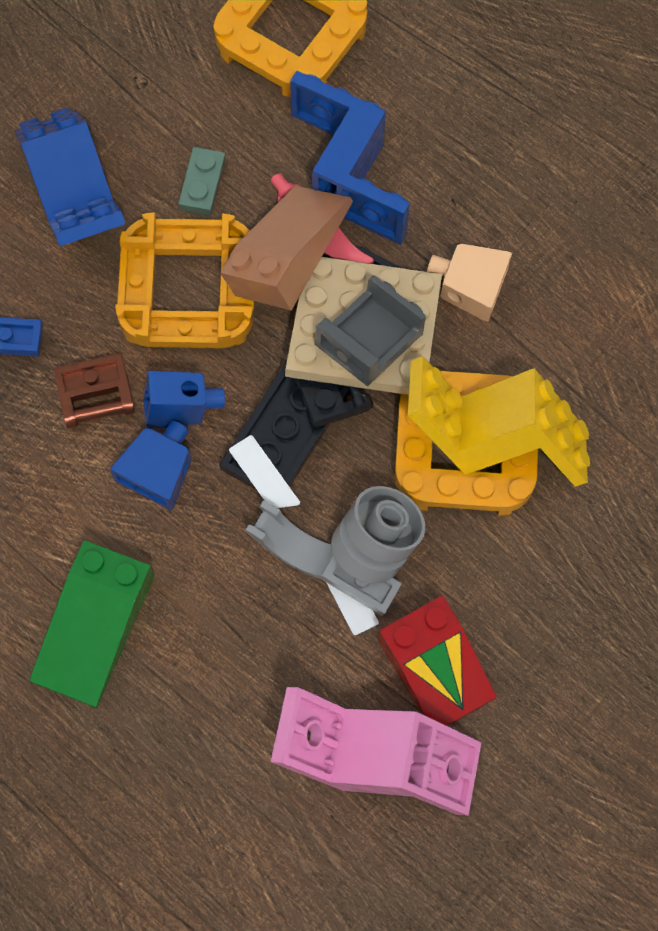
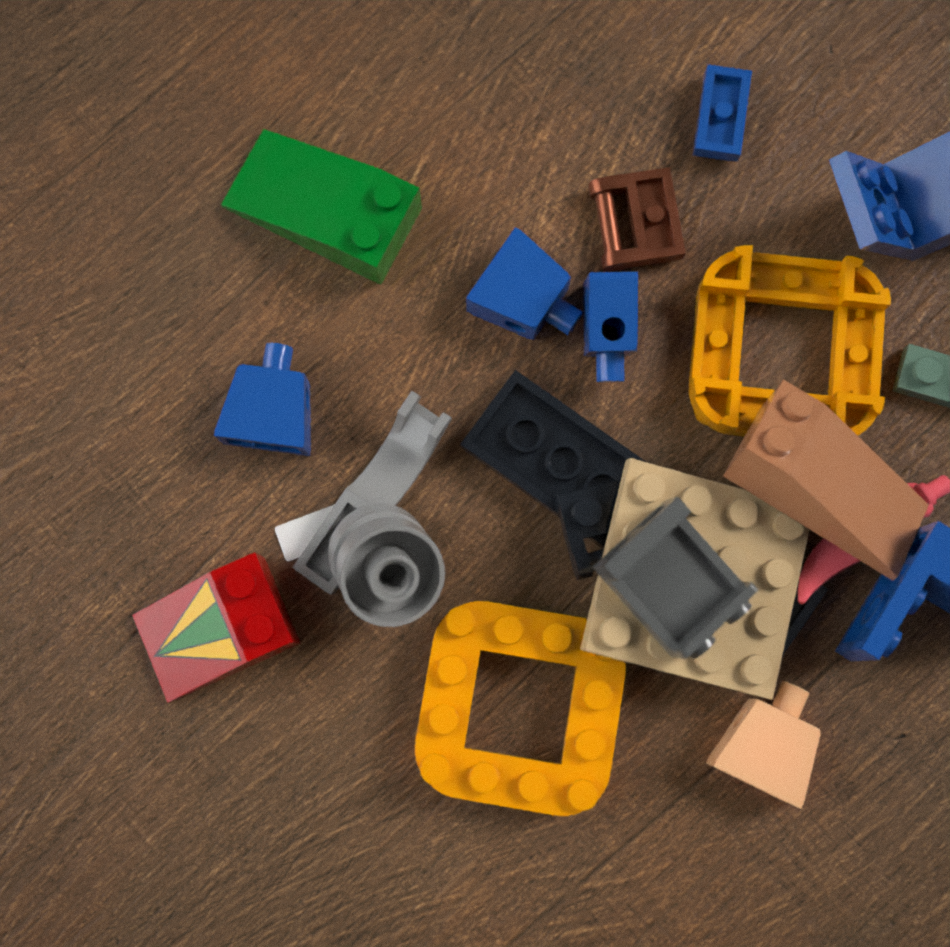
camera: 100 degrees right, 10 degrees up
white sticker [229,435,300,508] -> none
bright pink bracket [271,687,481,816] -> none
yellow bracket [408,356,590,487] -> none
none -> blue torso [214,343,311,456]

